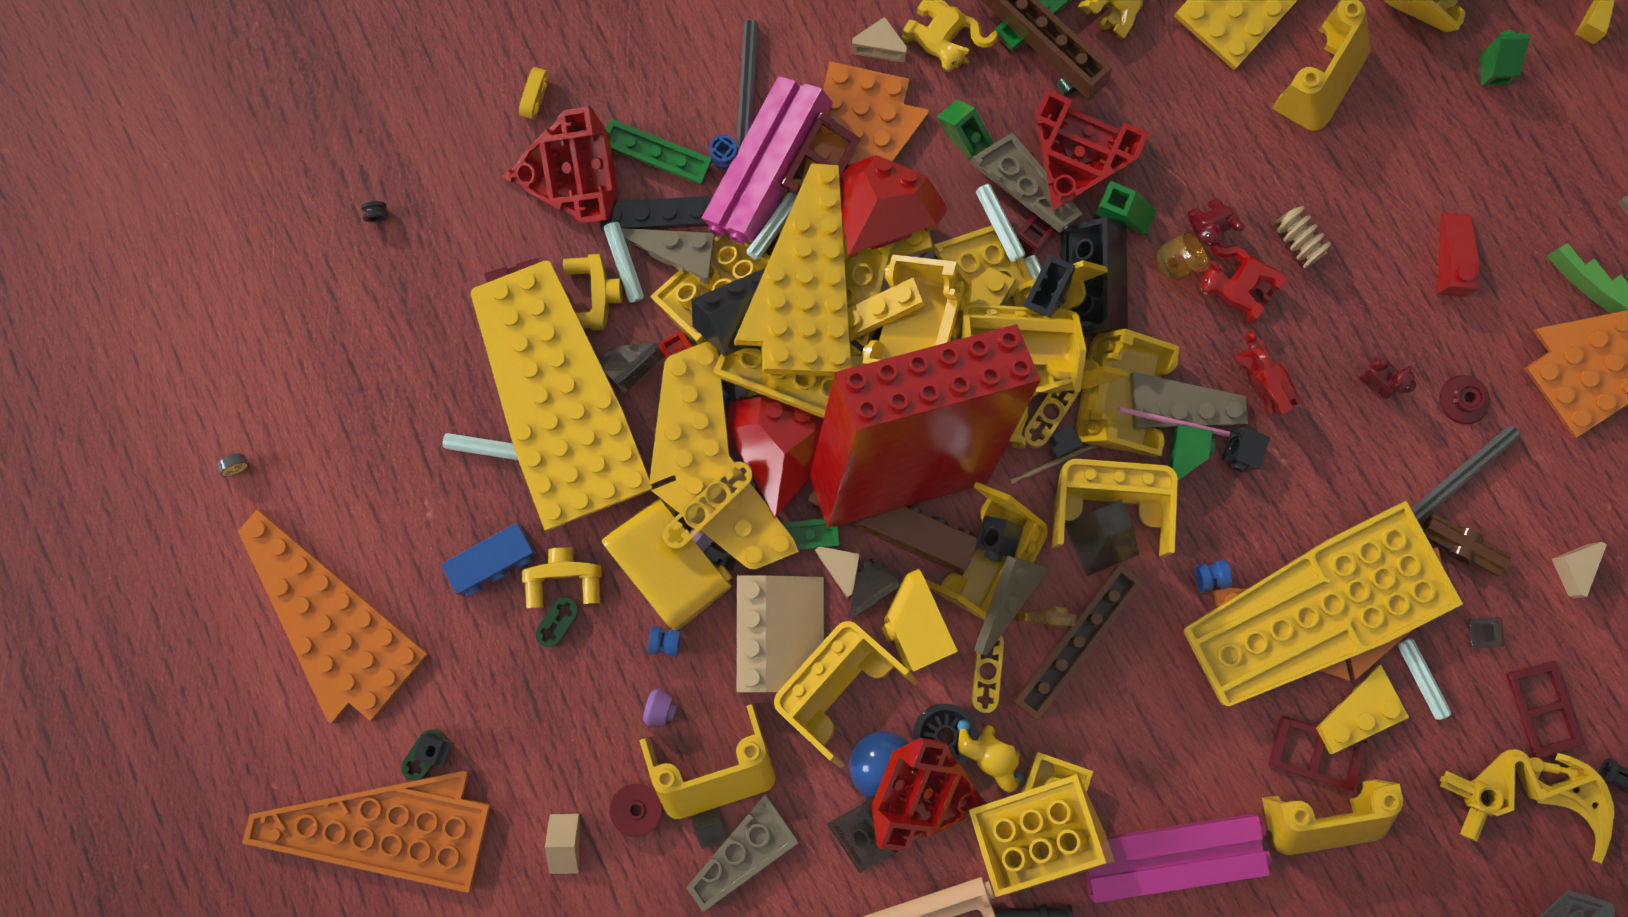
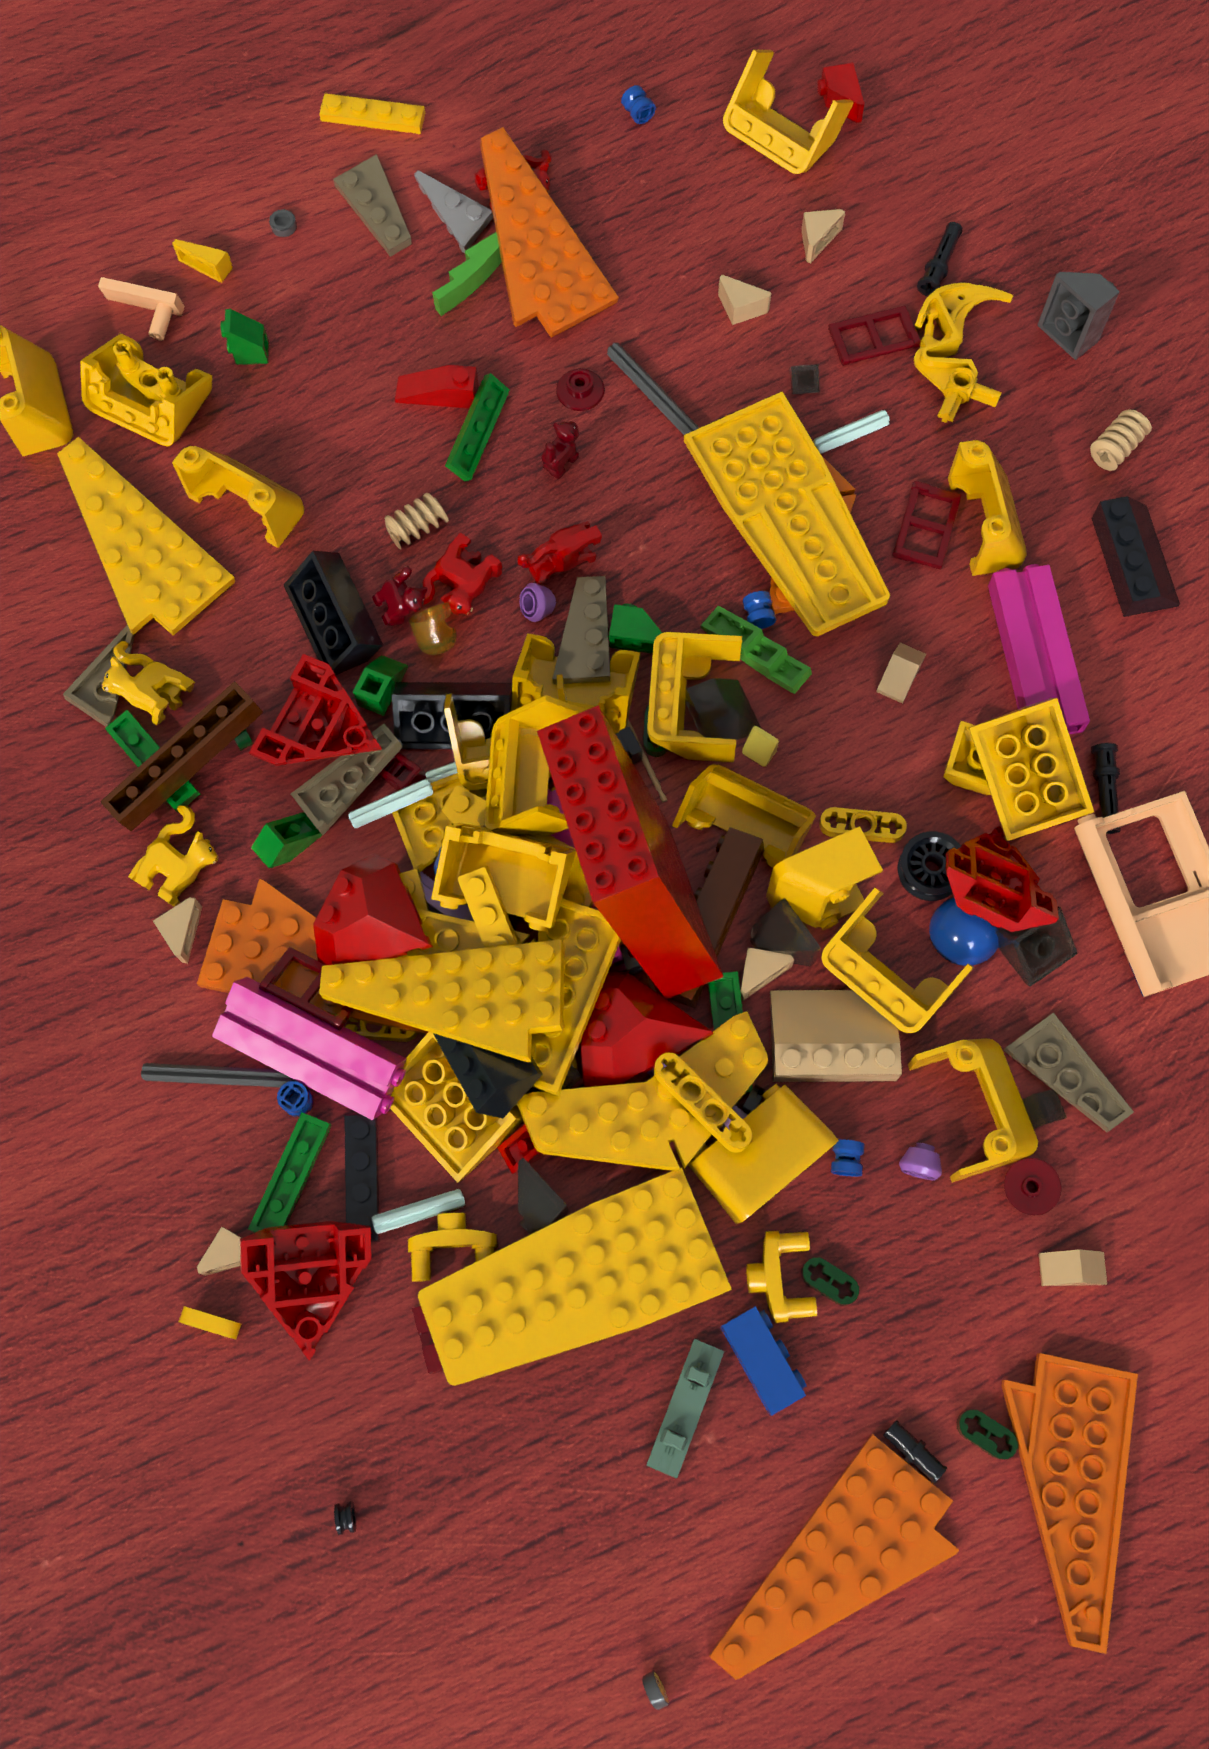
camera: 90 degrees left, 10 degrees down
black piece [413,733,454,768] -> none
light aqua axle [443,433,518,460] -> none
dark tan wing [621,228,715,284] -> none
light aqua axle [747,192,797,260] -> none
yellow piece [957,720,1025,793] -> none
dark tan wing [974,556,1049,655] -> none
black brick [975,516,1023,563] -> none
reddish brown brick [1011,564,1143,720] -> none
clear yellow wing [1012,606,1076,628] -> none
black slope [1023,255,1076,318] -> none
bright pink piece [1118,406,1230,437] -> none
black brick [1221,427,1270,473] -> none
yellow wing [1316,665,1409,754] -> none
reddish brown piece [1421,514,1511,577] -> none
none -> tan slope [197,1227,241,1276]
none -> black slope [283,550,383,676]
none -> green plate [445,373,510,482]
none -> medium lavender cone [519,583,556,622]
none -> sand green hinge [646,1339,724,1479]
none -> bright green slope [701,606,812,694]
none -> light yellow slope [742,725,779,767]
none -> tan slope [876,643,926,704]
none -> black pin [883,1420,947,1484]

